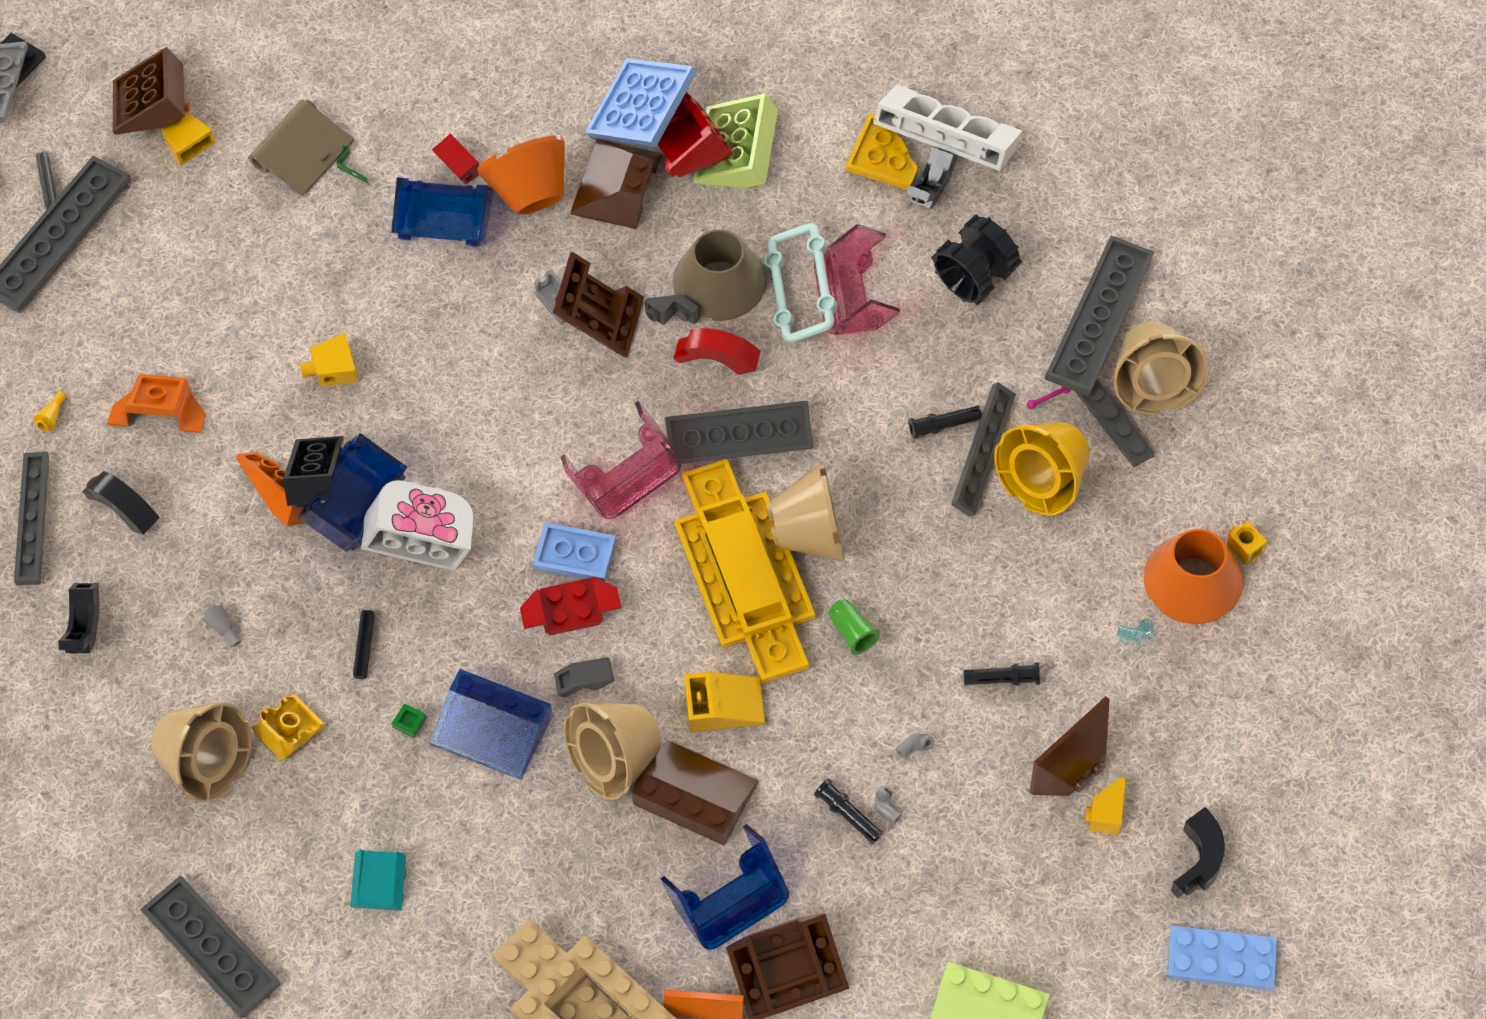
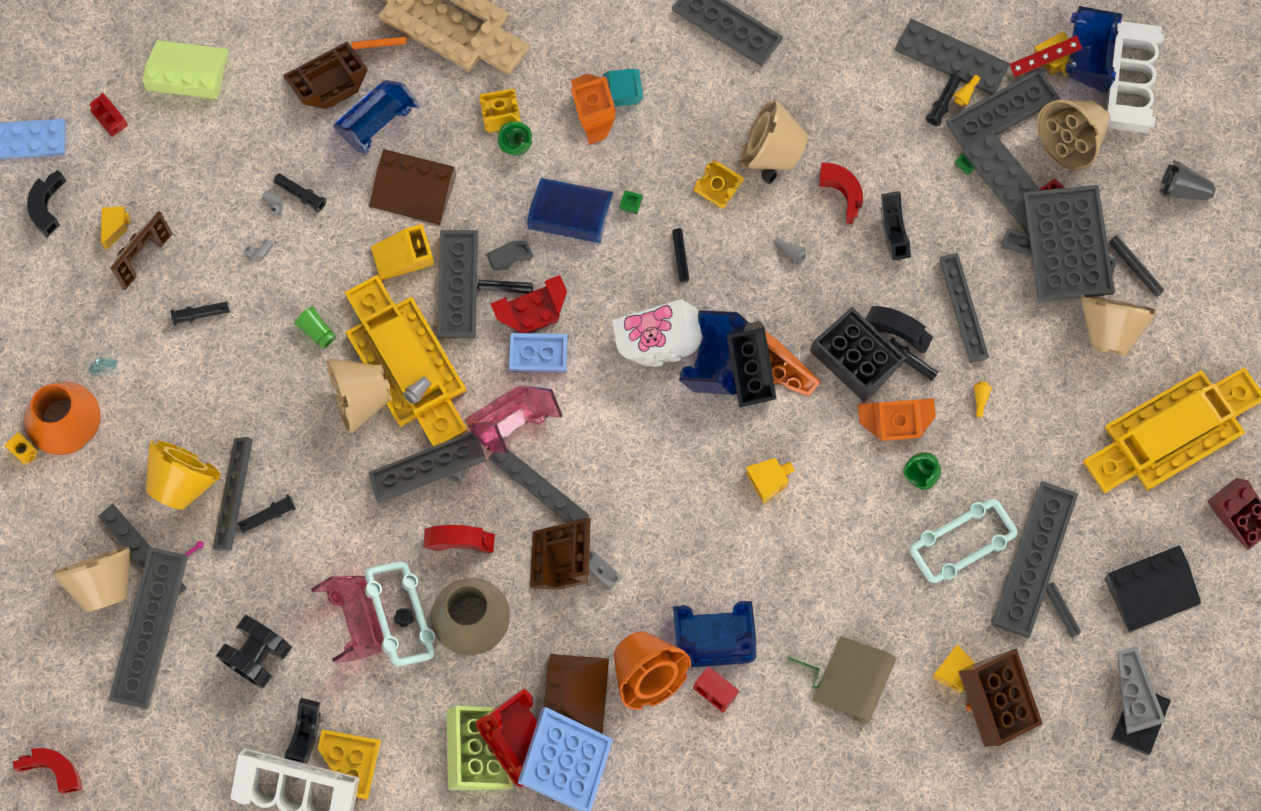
camera: 170 degrees right, 10 degrees up
tan cone [564,702,661,800] -> none
dark grey slope [644,294,700,325] -> none
none -> red arch [12,748,83,794]
none -> red hinge [89,93,128,137]
none -> black plate [394,608,414,627]
none -> light grey cone [403,376,431,404]
none -> dark grey plate [437,230,478,339]
none -> black axle [478,280,533,294]
none -> yellow slope [479,89,521,133]
none -> dark grey plate [488,444,589,523]
none -> green piece [498,121,532,156]
none -> orange piece [571,73,616,145]
none -> black slope [810,307,907,402]
none -> red arch [819,162,863,224]
none -> black pin [890,337,939,382]
none -> green piece [903,452,941,490]
none -> light aqua bar [910,499,1017,583]

